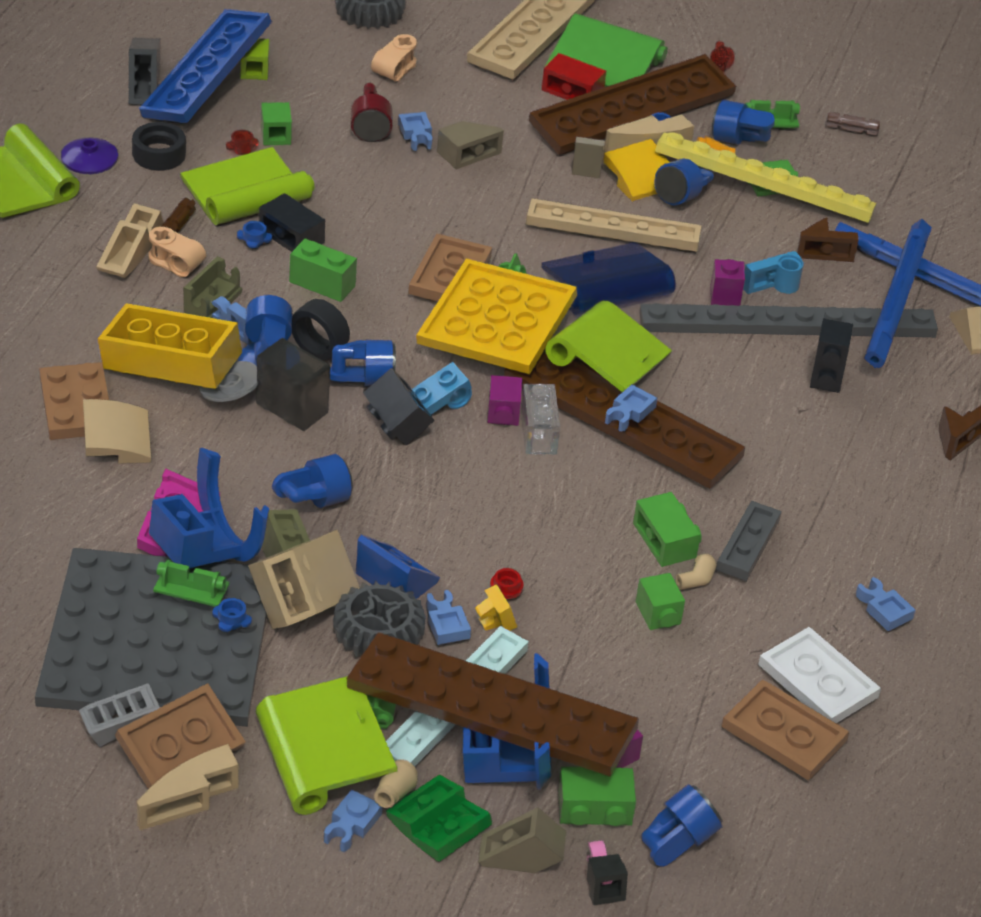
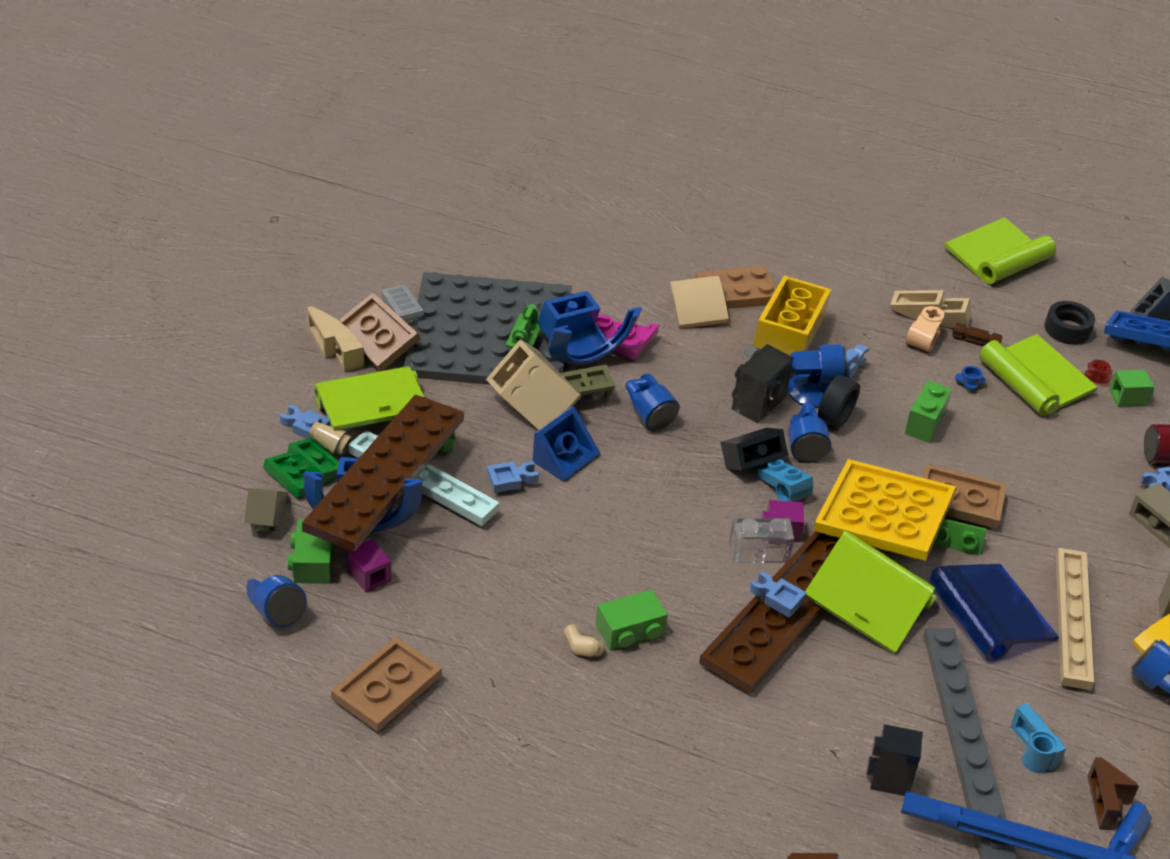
camera: 90 degrees right, 0 degrees up
dark purple dish [61,138,118,174] -> none
olive hinge [183,256,242,318] -> none
blue plate [213,598,252,632] -> none
black brick [259,193,326,252] -> none
dark grey gear [333,581,426,658] -> none
yellow tile [475,584,517,631] -> none
red plate [490,568,524,599] -> none
pearl dark grey piece [587,840,628,905] -> none
bright green brick [636,573,685,630] -> none
magenta brick [710,259,745,306] -> none
dark grey plate [716,501,782,581] -> none
white plate [758,627,881,723] -> none
medium blue plate [856,577,915,631] -> none

